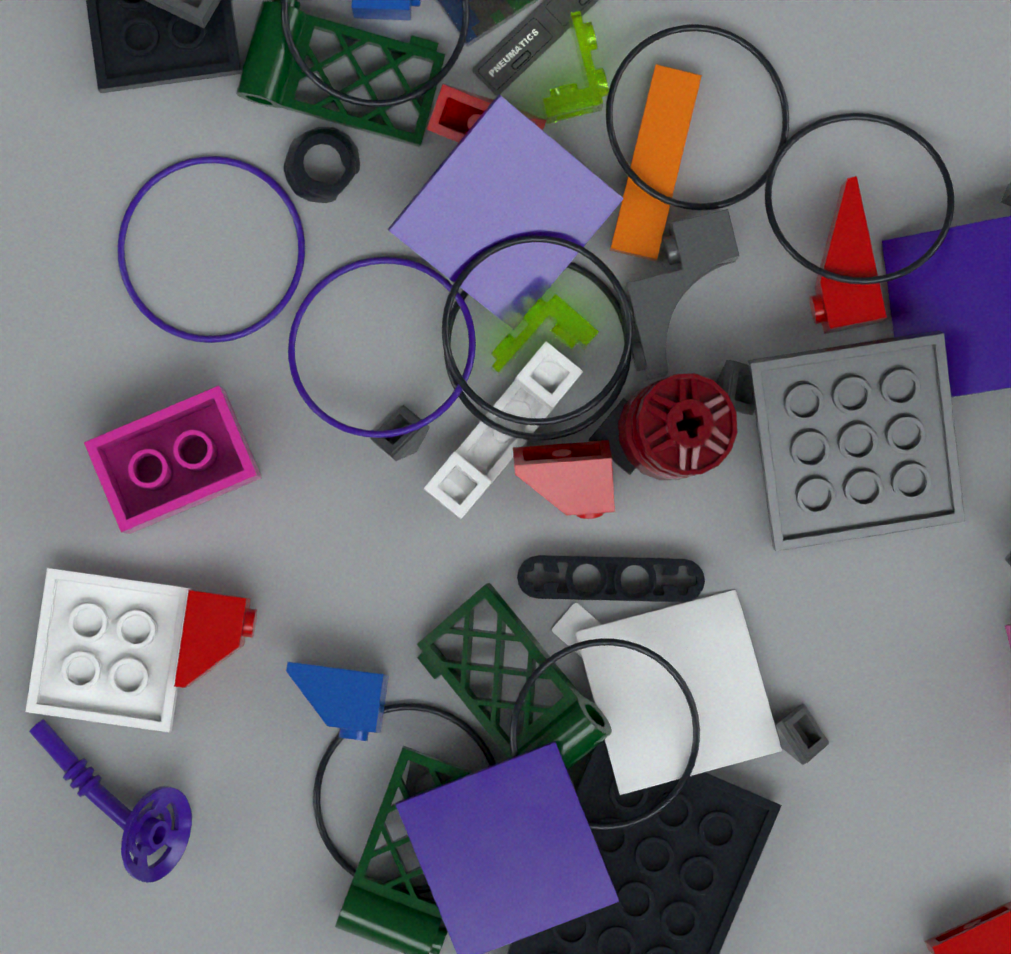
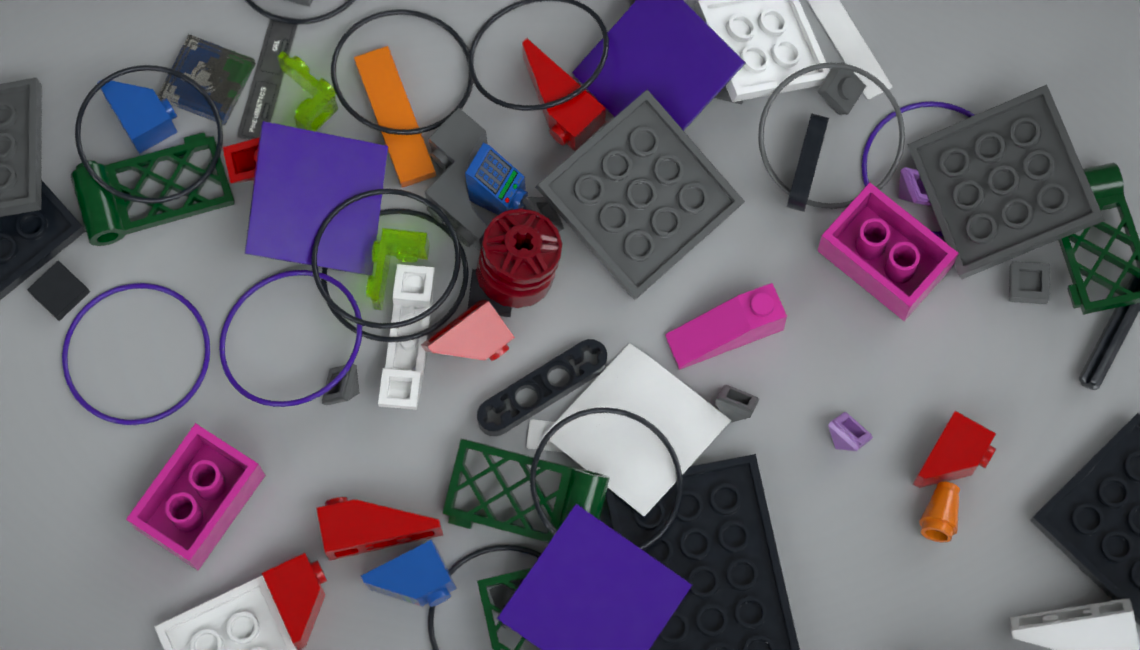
camera: 30 degrees left, 15 degrees down
black piece [283,127,360,203] -> none
none -> black piece [27,260,90,321]
none -> red slope [316,497,443,561]
none -> blue slope [465,142,528,215]
none -> dark pink slope [665,283,787,370]
none -> medium lavender slope [828,412,873,451]

